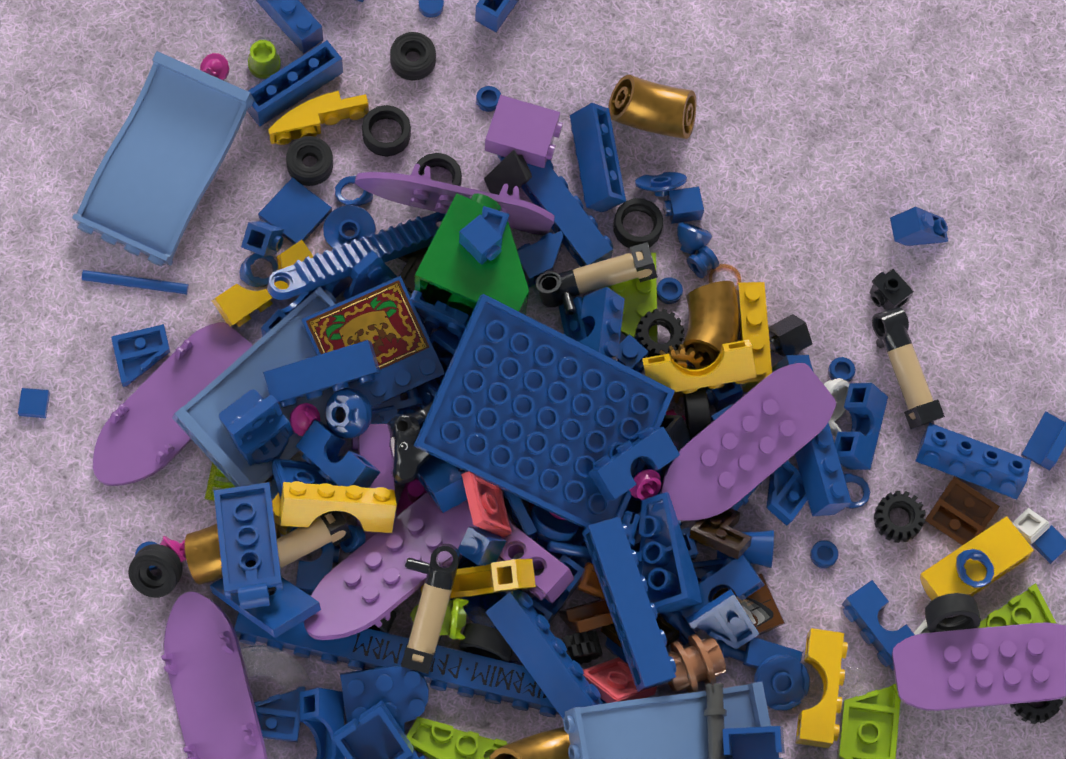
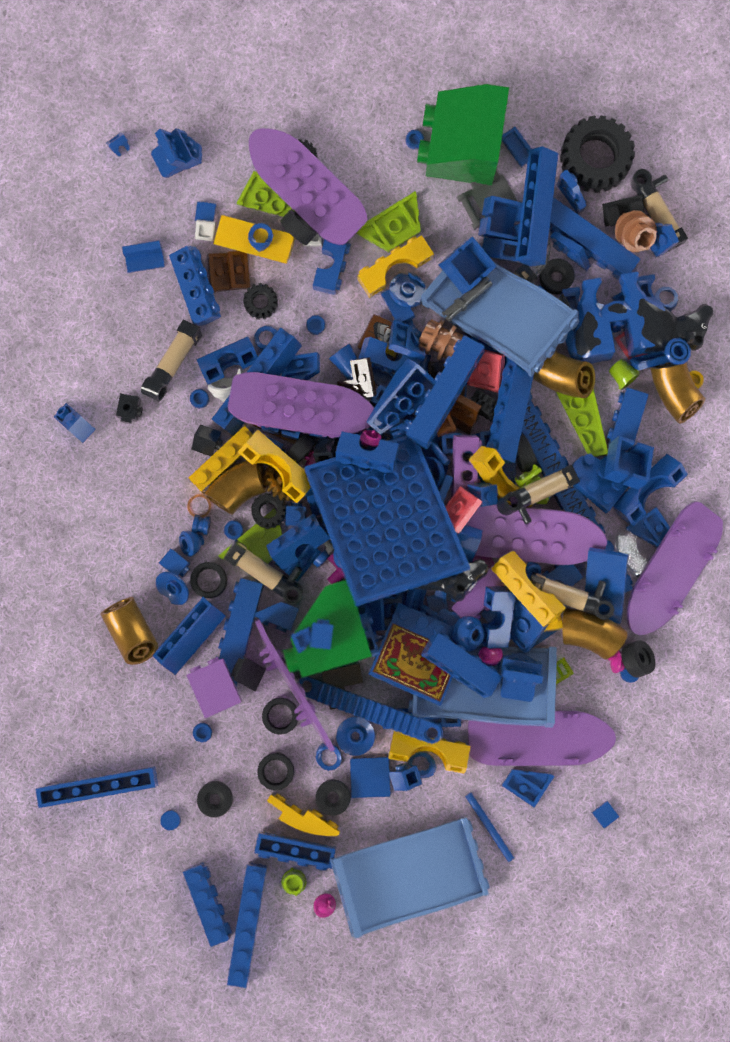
camera: 125 degrees left, 15 degrees up
blue hinge [214,482,283,610] -> none
blue plate [343,250,397,299] -> none

